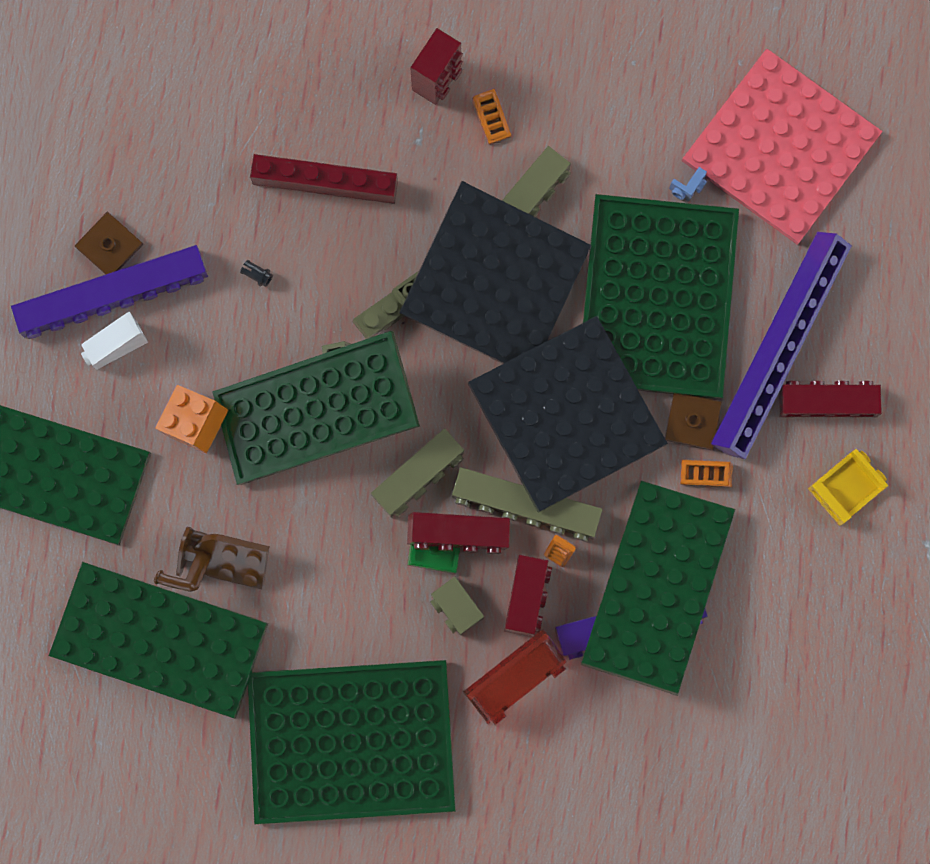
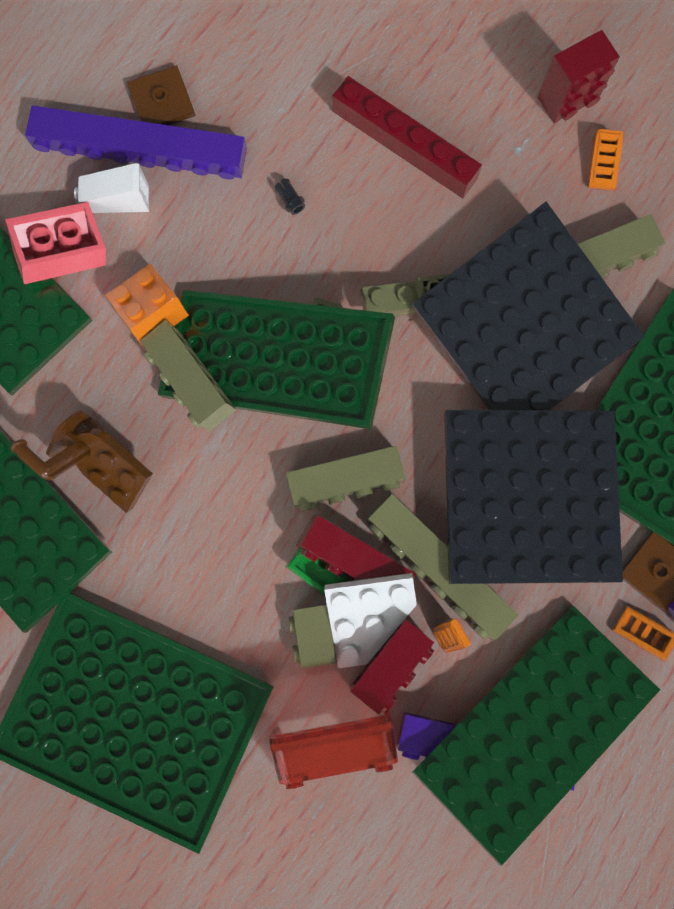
camera: 30 degrees right, 0 degrees up
none -> coral slope [5,202,106,284]
none -> olive brick [140,319,236,432]
none -> white plate [324,573,417,668]

